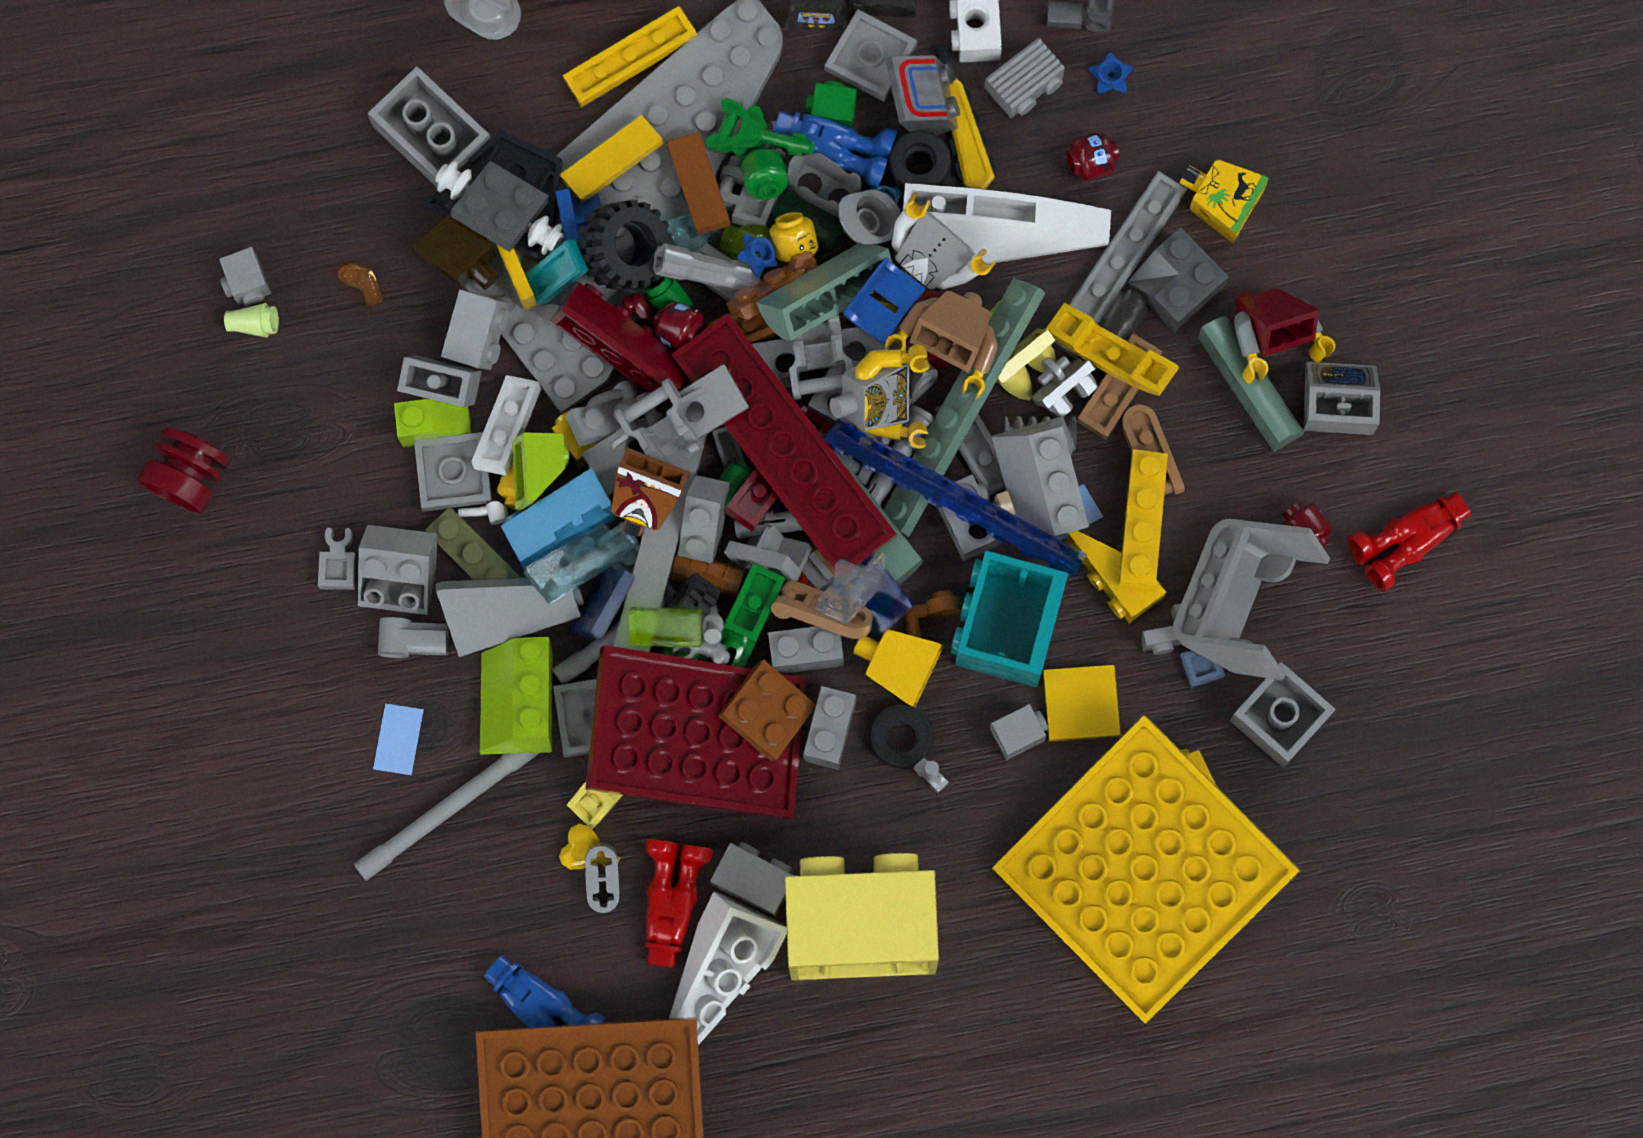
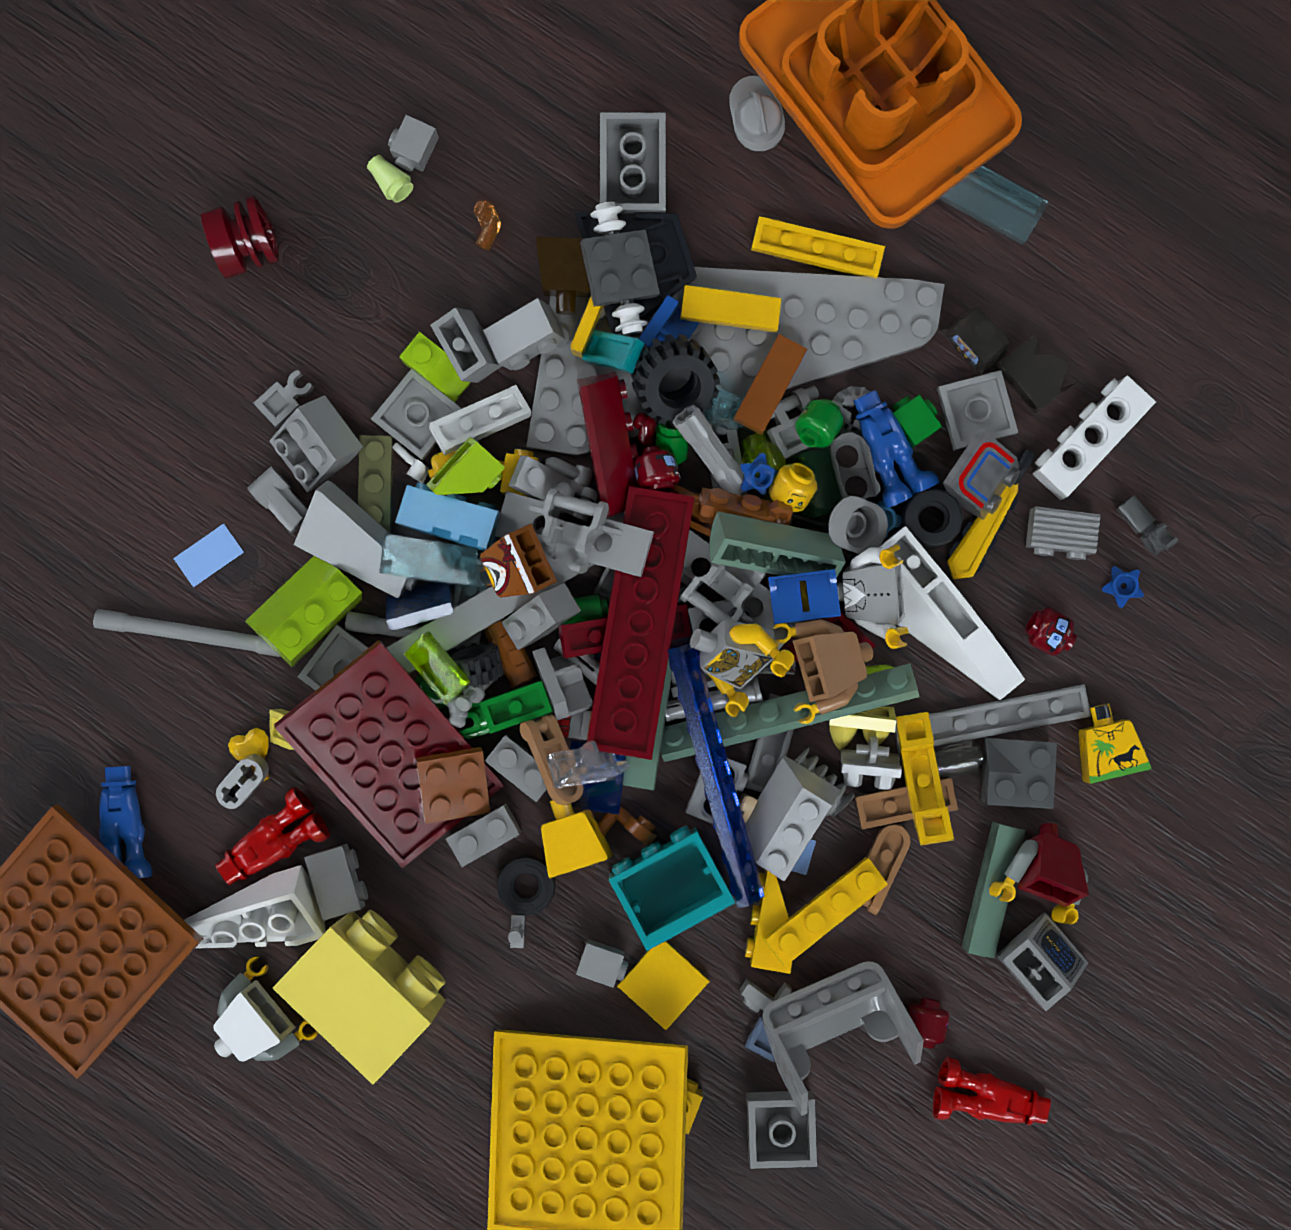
camera: 45 degrees right, 10 degrees up
green piece [706,98,815,158] -> none
none -> white torso [214,957,318,1062]

